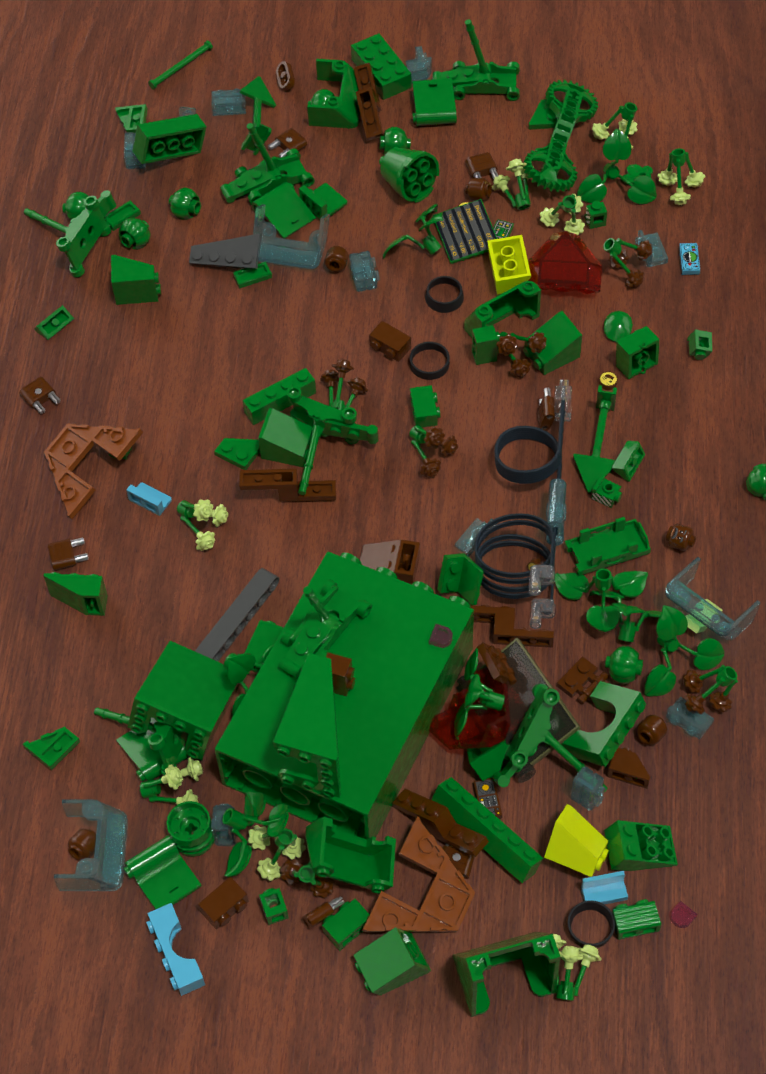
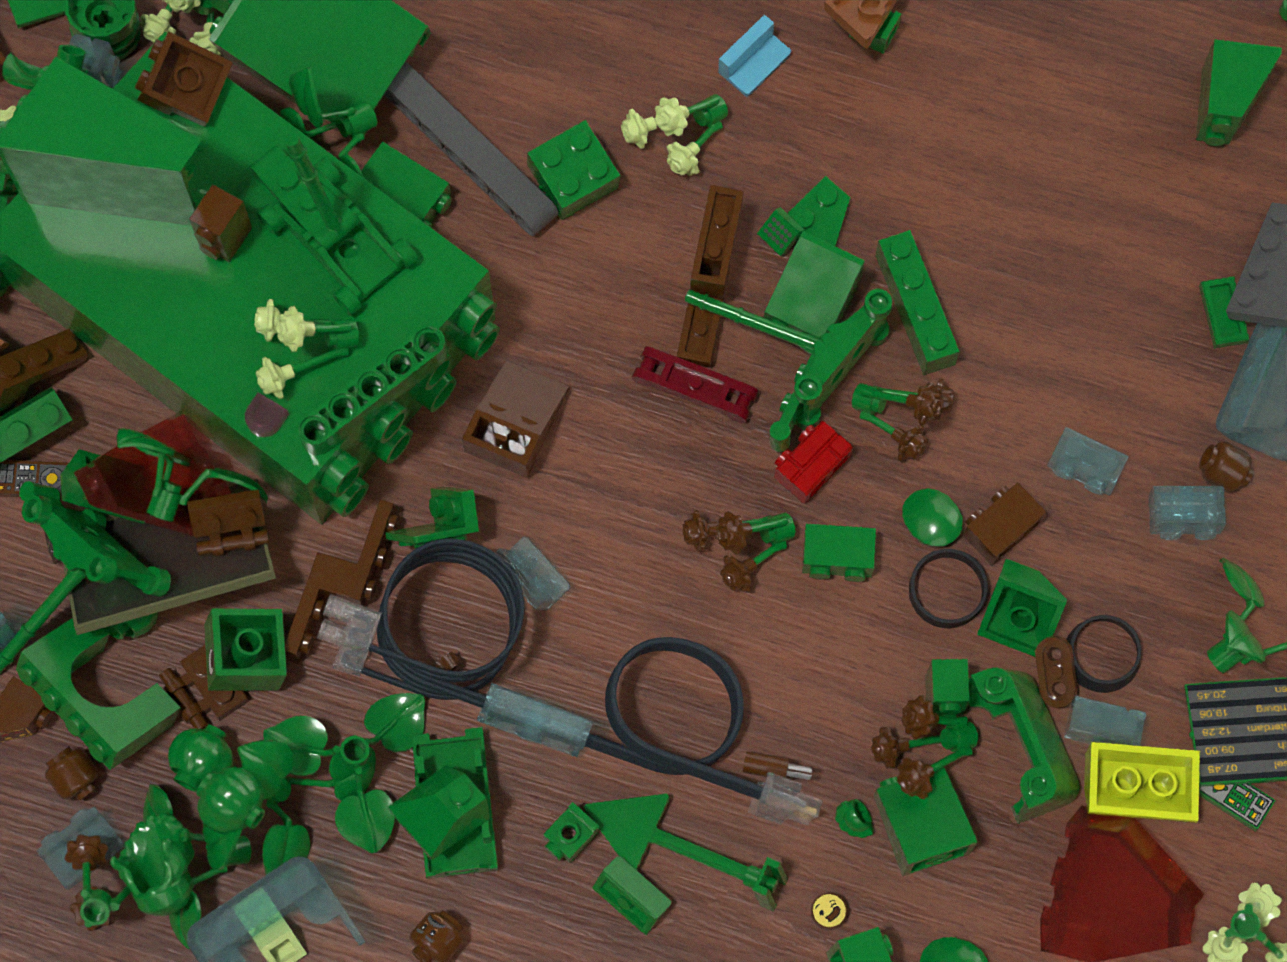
camera: 100 degrees right, 15 degrees up
none -> green hair [110,813,195,917]
none -> reddish brown plate [135,32,233,126]
none -> green plant [196,767,265,835]
none -> green brick [204,608,287,691]
none -> yellowish green plant [254,299,359,399]
none -> green beam [298,326,447,456]
none -> green slope [388,766,490,860]
none -> green brick [527,120,621,221]
none -> dark red plate [631,346,759,423]
none -> green tile [757,207,804,256]
none -> red brick [774,421,853,504]
none -> green piece [835,799,874,838]
none -> green hat [902,488,963,548]
none -> green slope [977,558,1067,657]
none -> reddish brown plate [1035,635,1078,708]
none -> clear light blue bracket [1047,427,1129,496]
none -> clear light blue brick [1064,696,1146,746]

